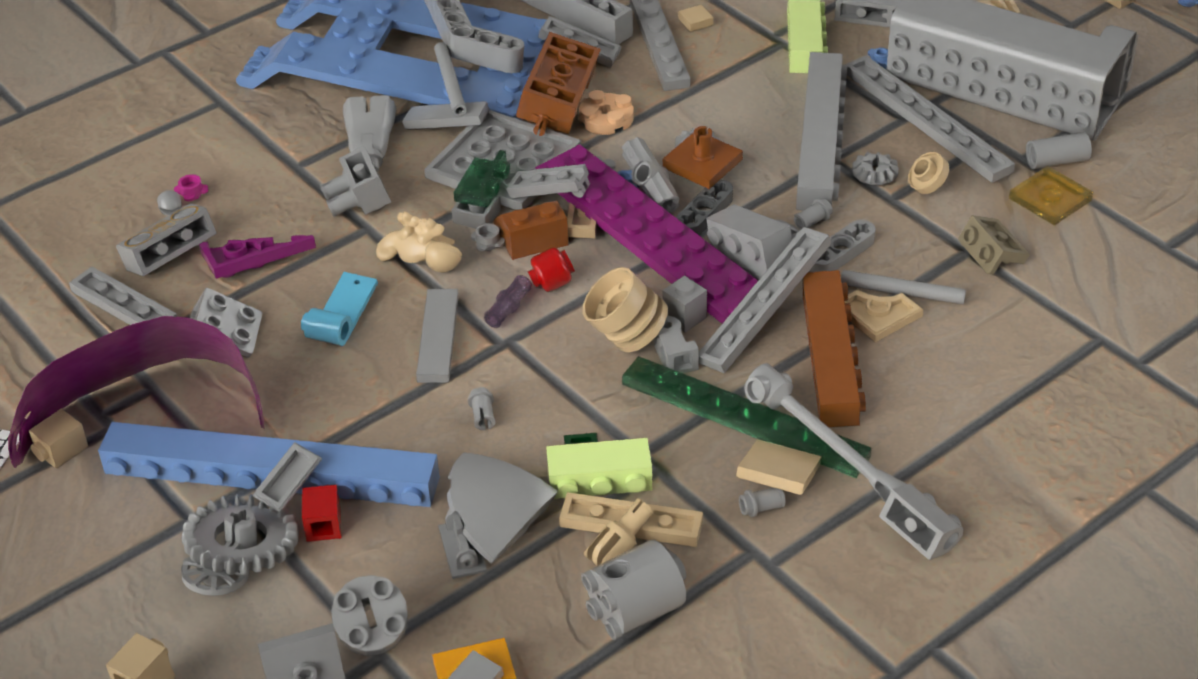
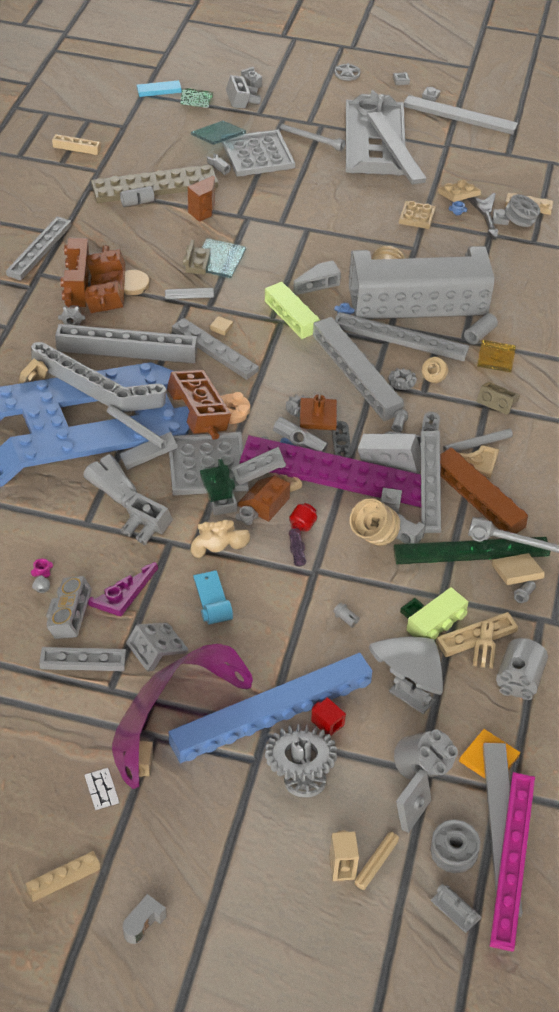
camera: 40 degrees left, 5 degrees up
light grey tile [253,442,322,513] -> none
light grey tile [416,289,459,383] -> none
light grey tile [538,16,622,68] -> none

